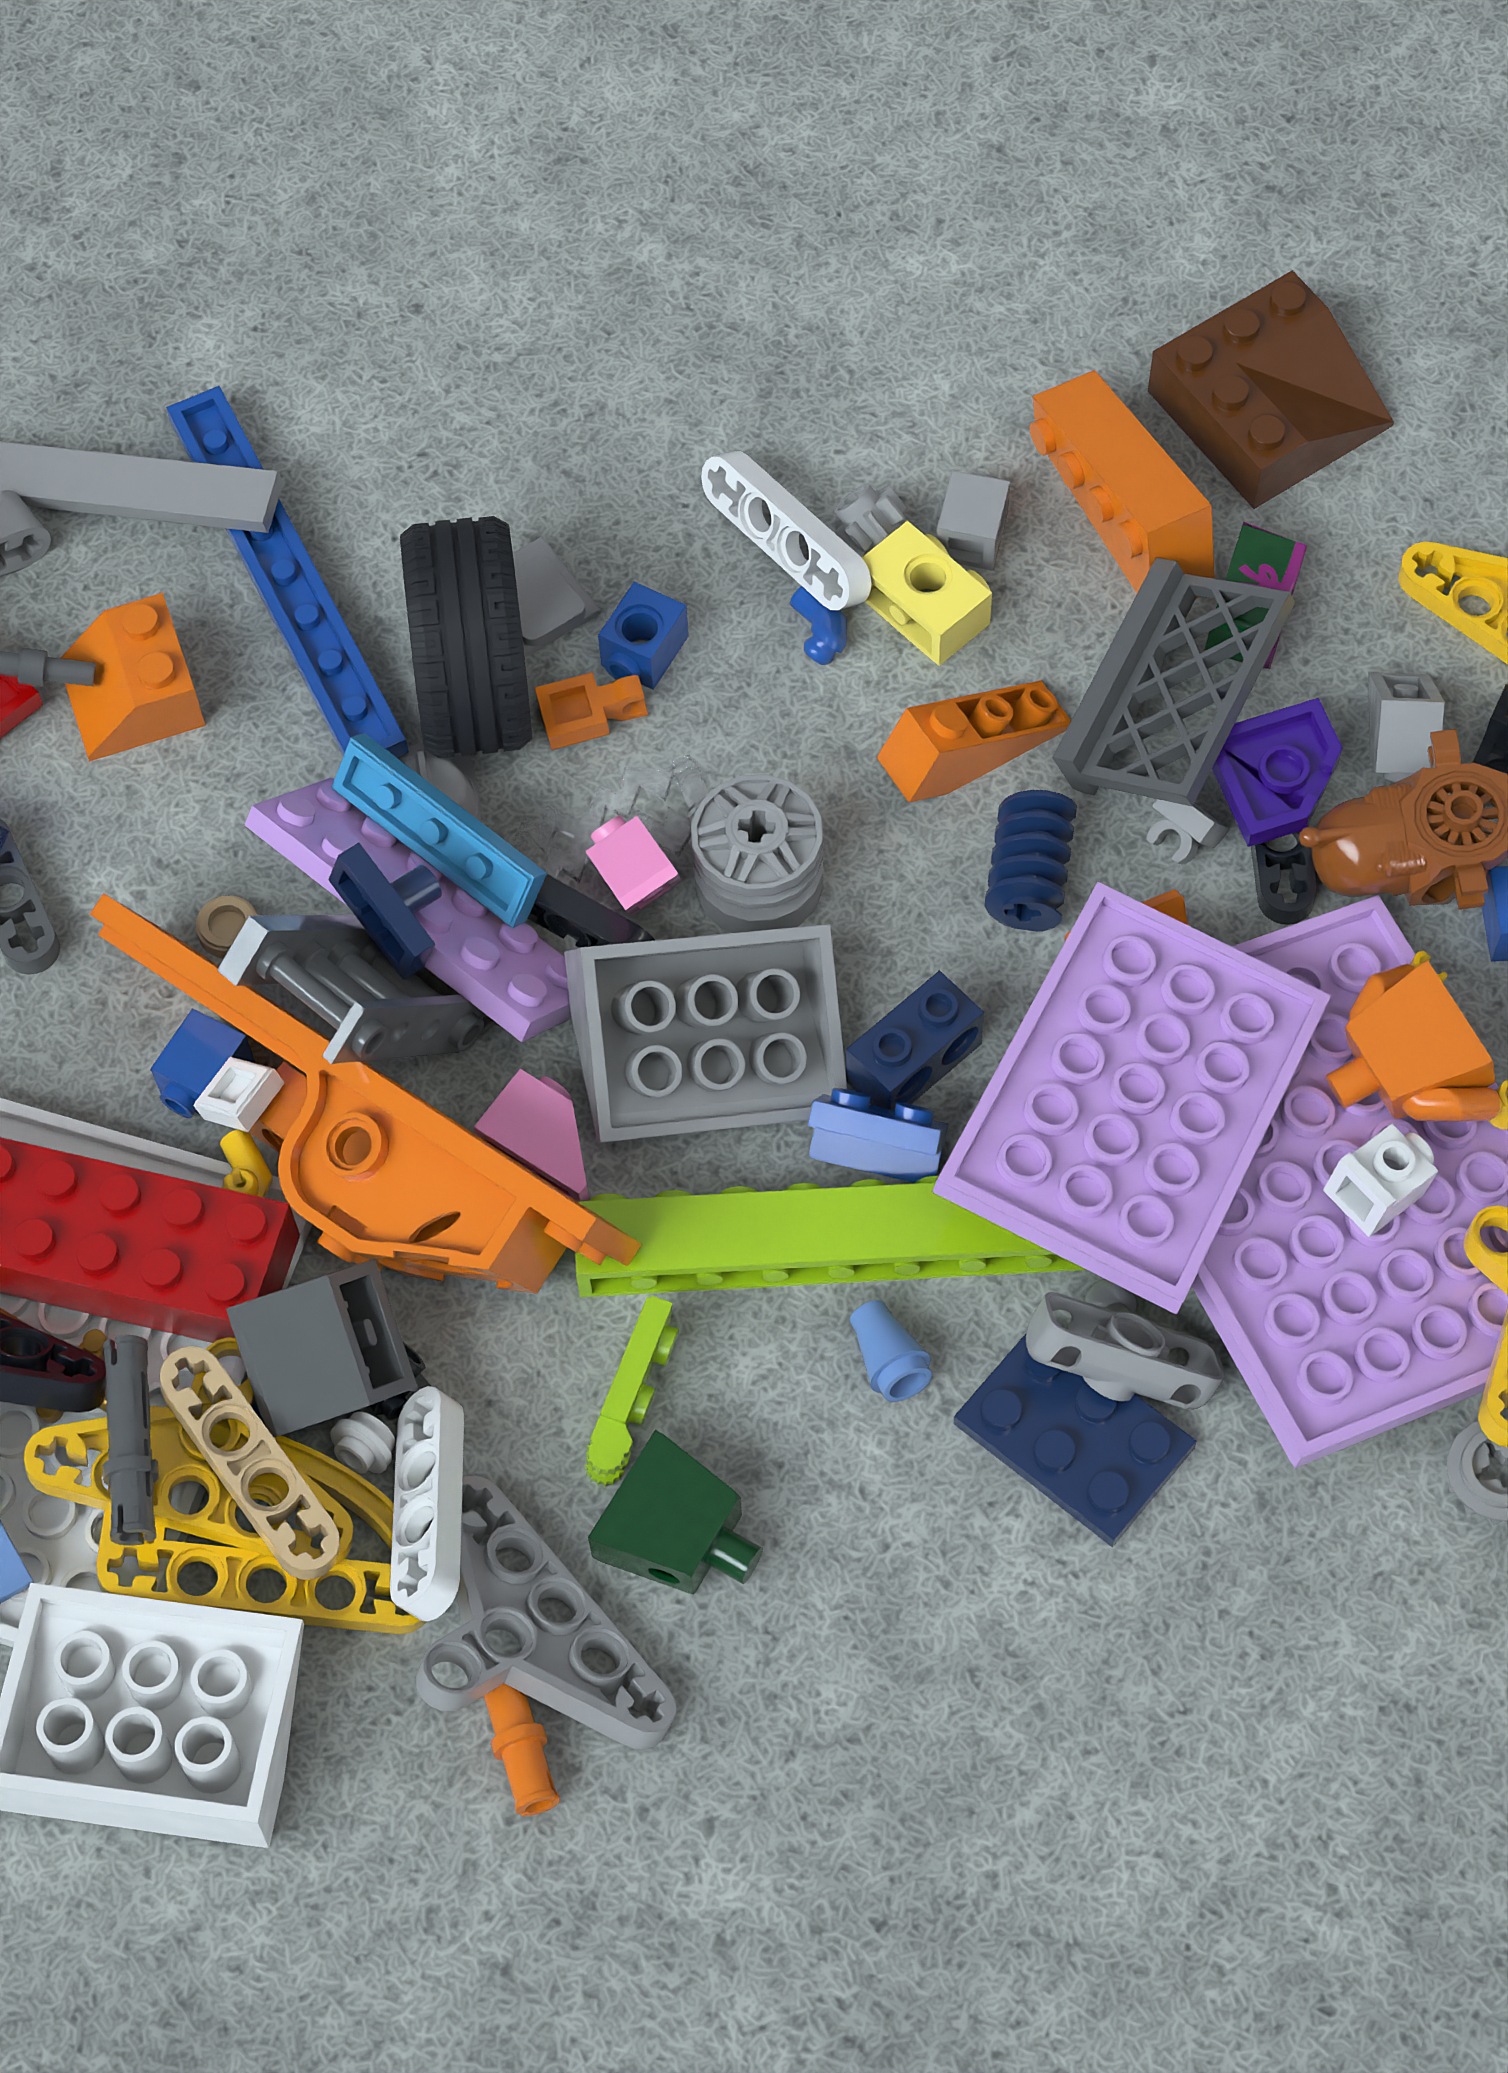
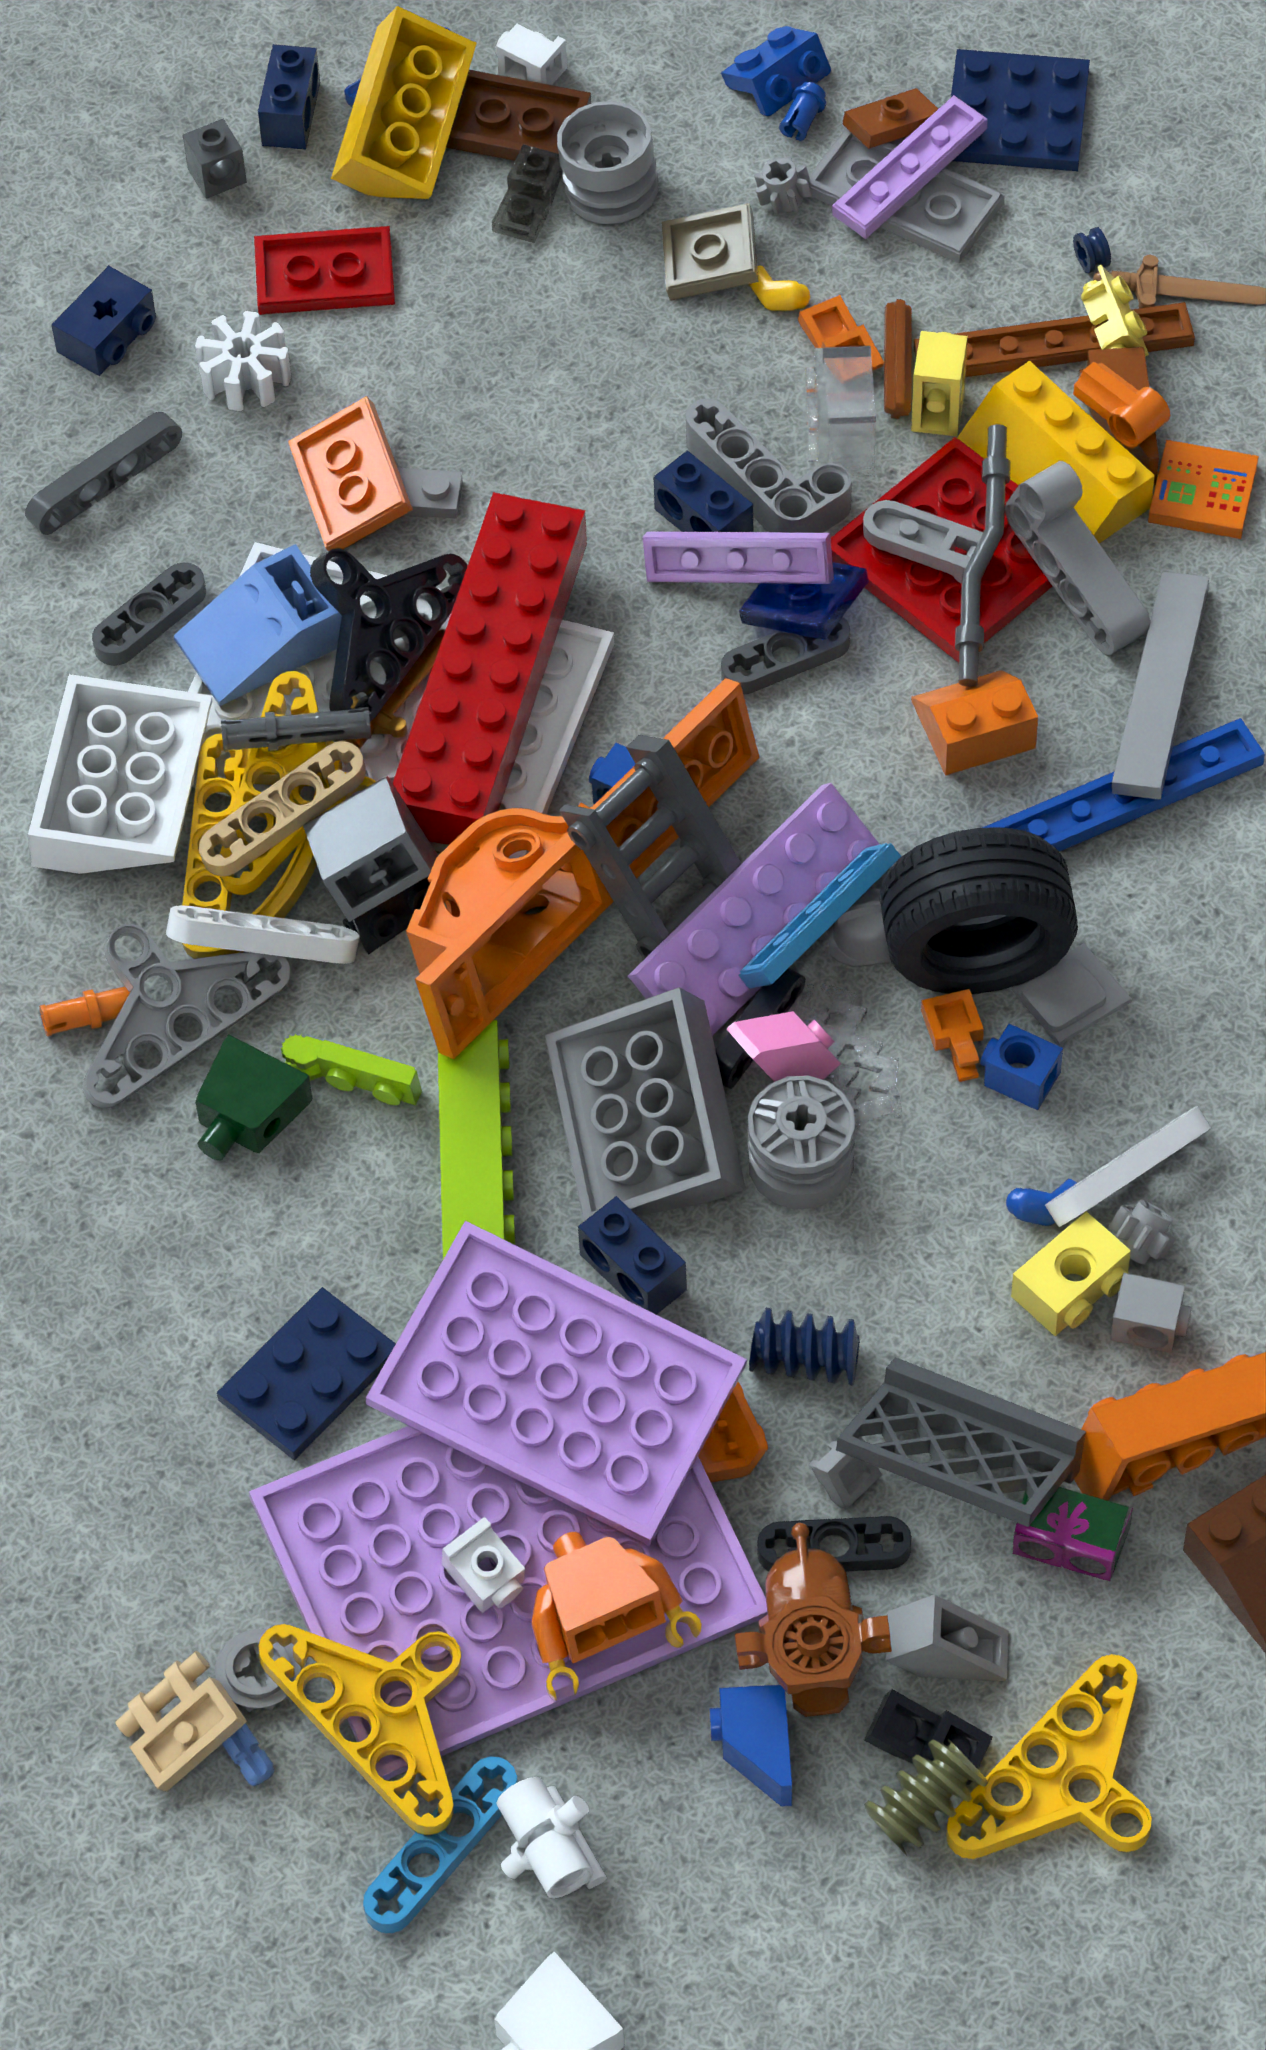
camera: 90 degrees right, 5 degrees down
white tile [193,1057,285,1132] -> none
tan tile [196,896,258,959] -> none
yellow arm [220,1129,273,1198] -> none
dark blue tile [328,843,442,980] -> none
white plate [330,1412,396,1474] -> none
bright pink slope [474,1069,589,1201] -> none
bracket [807,1088,949,1183] -> none
medium blue cone [850,1300,932,1402] -> none
orange slope [876,680,1071,803] -> none
light grey piece [1026,1279,1225,1410] -> none
dark purple plate [1212,698,1343,847] -> none

